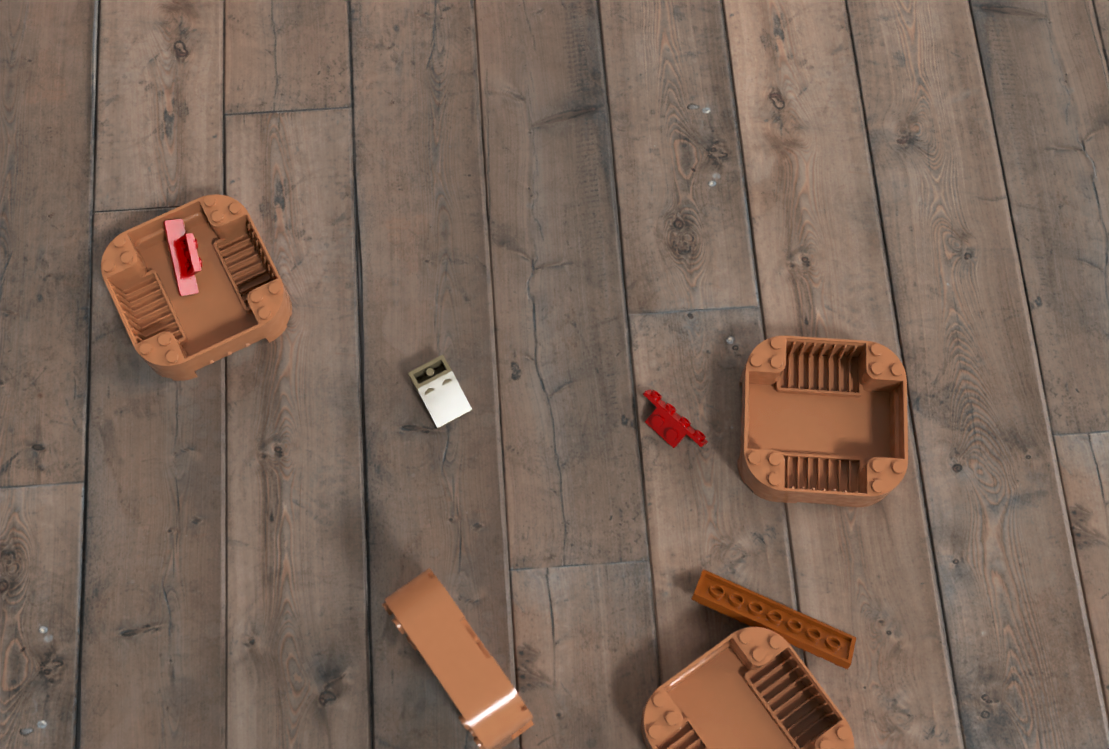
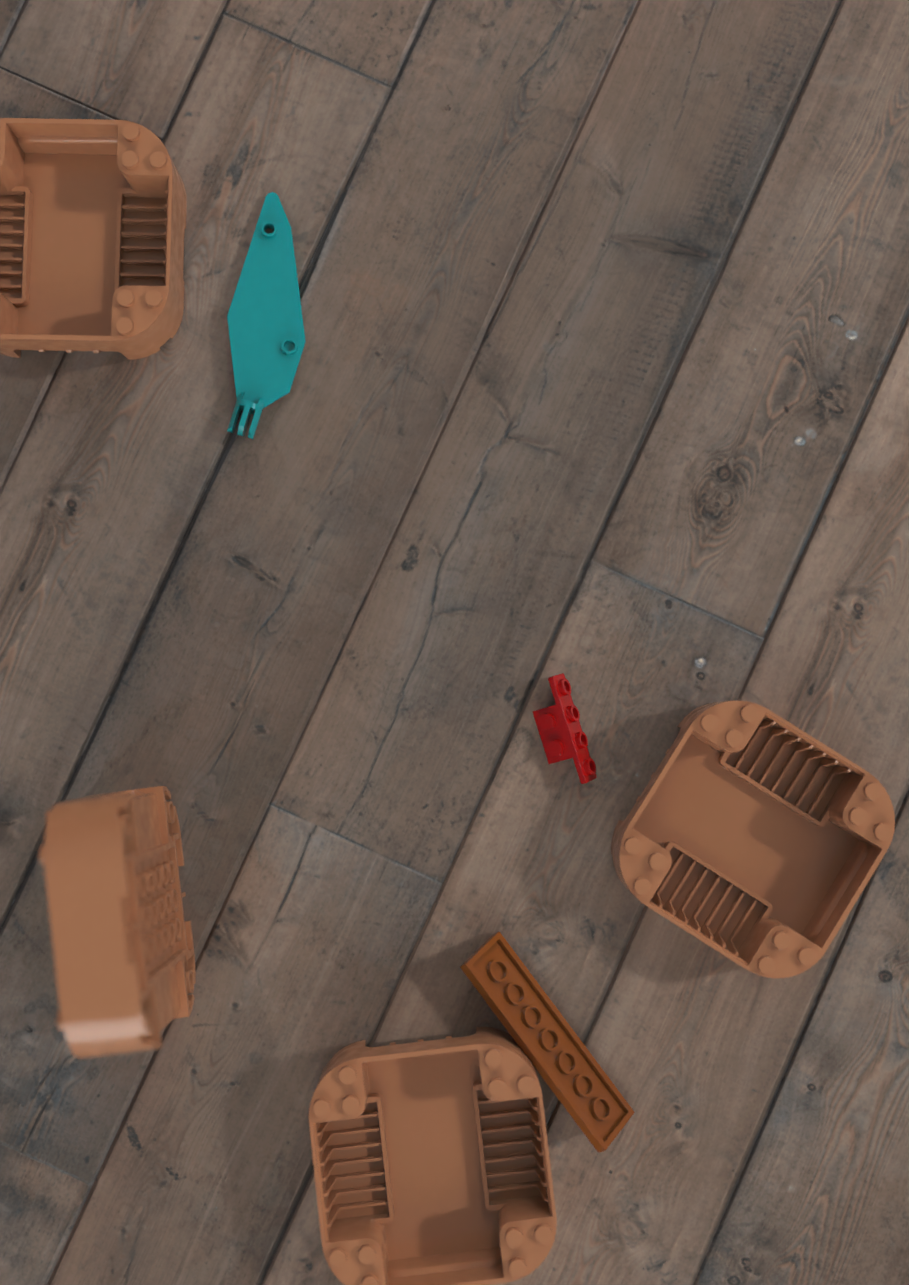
camera: 30 degrees right, 15 degrees up
bracket [163,219,202,296] -> none
slope [408,355,472,429] -> none
none -> teal wing [227,192,306,439]

